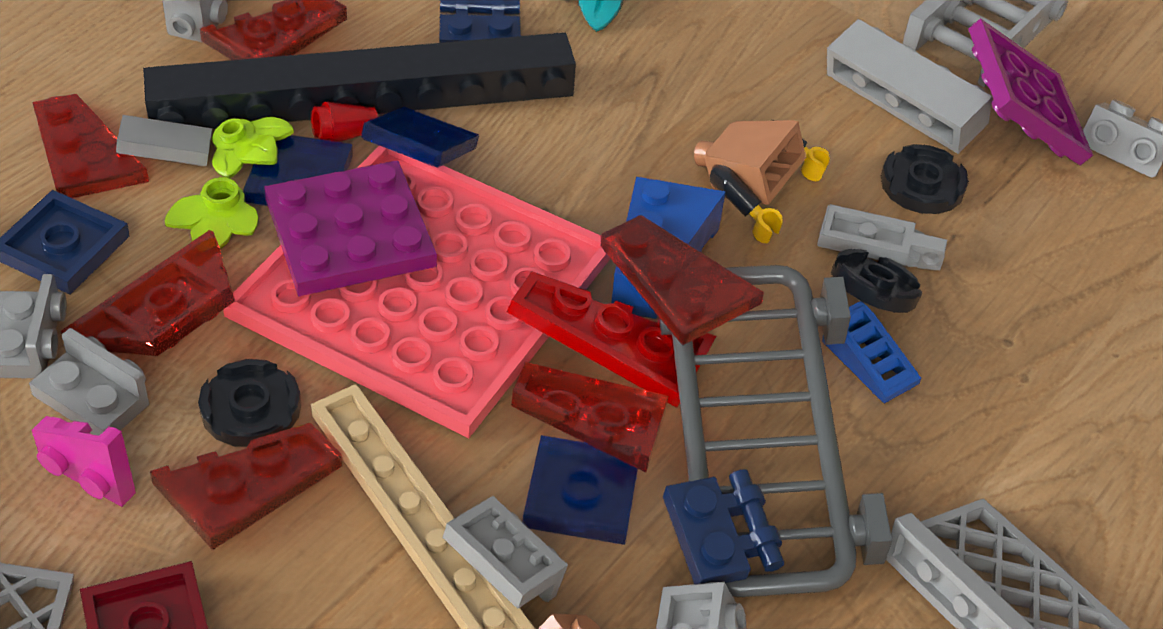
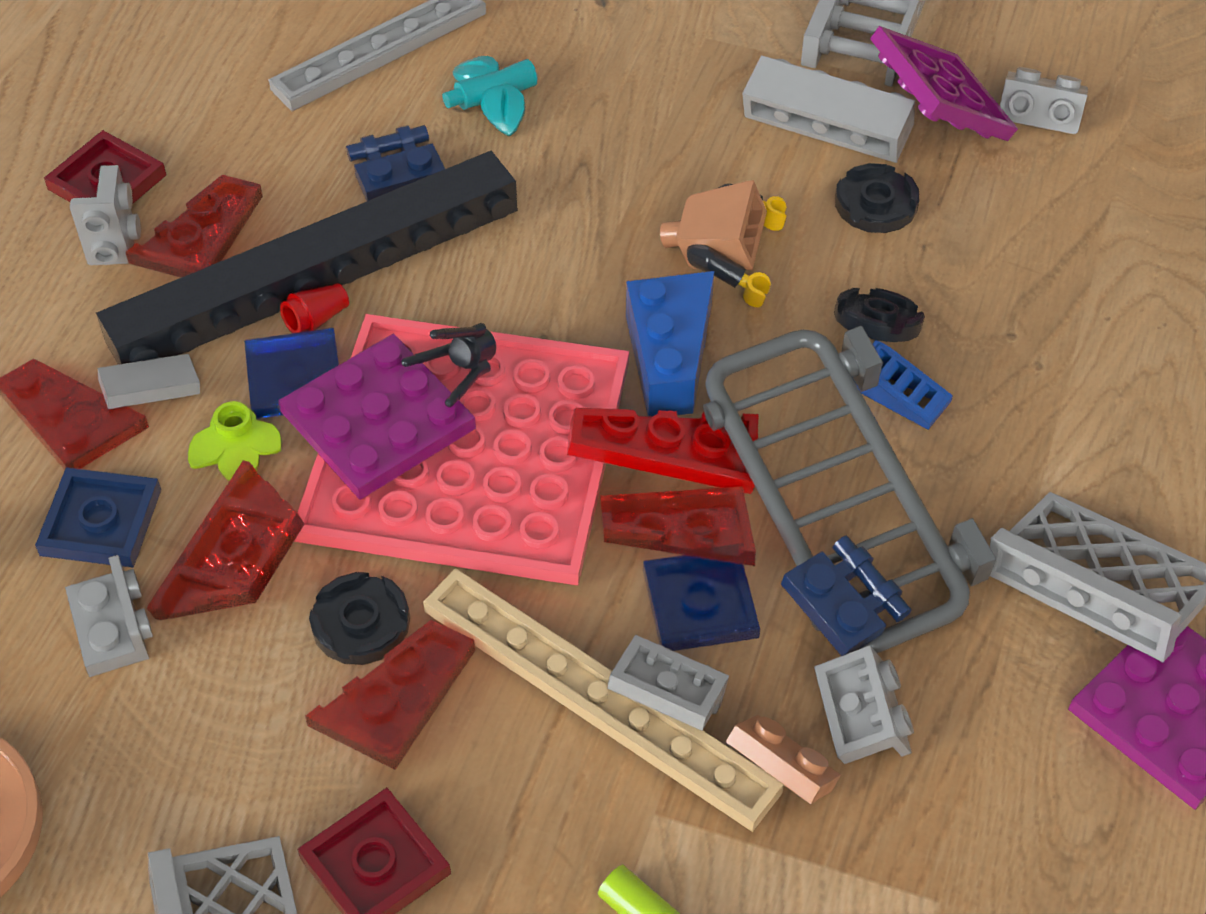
camera: 15 degrees left, 5 degrees up
light grey bracket [29,328,149,436] -> none
dark pink wing [32,416,136,507] -> none
lime plate [212,117,294,179] -> none
clear blue tile [361,107,479,168] -> none
clear red wing [600,215,764,346] -> none
light grey hinge [817,204,947,271] -> none
none -> black plant [401,323,496,408]

